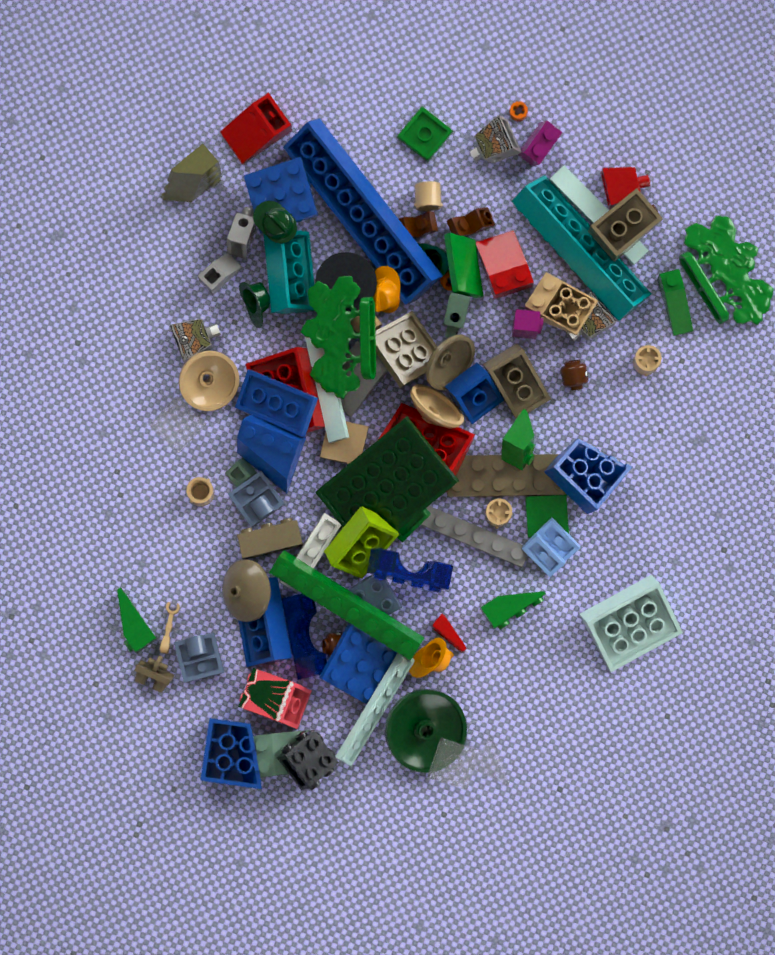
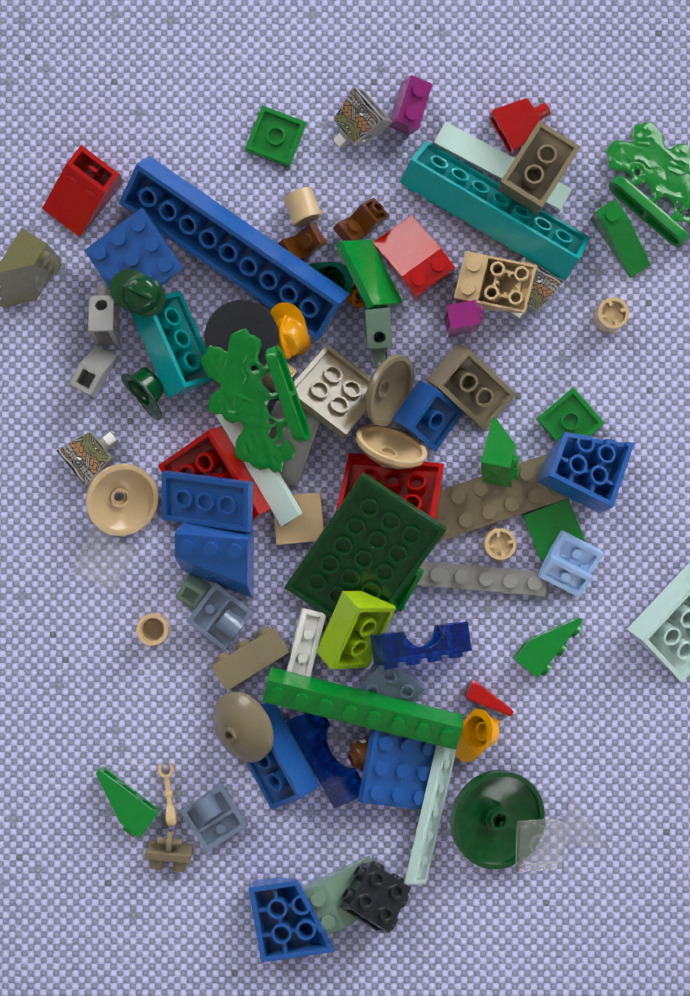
camera: 15 degrees left, 5 degrees up
slope [238,668,312,729] -> none
orange bush [509,101,528,121] -> none
reddish brown head [560,360,589,390] -> none
none -> green plate [536,387,605,443]

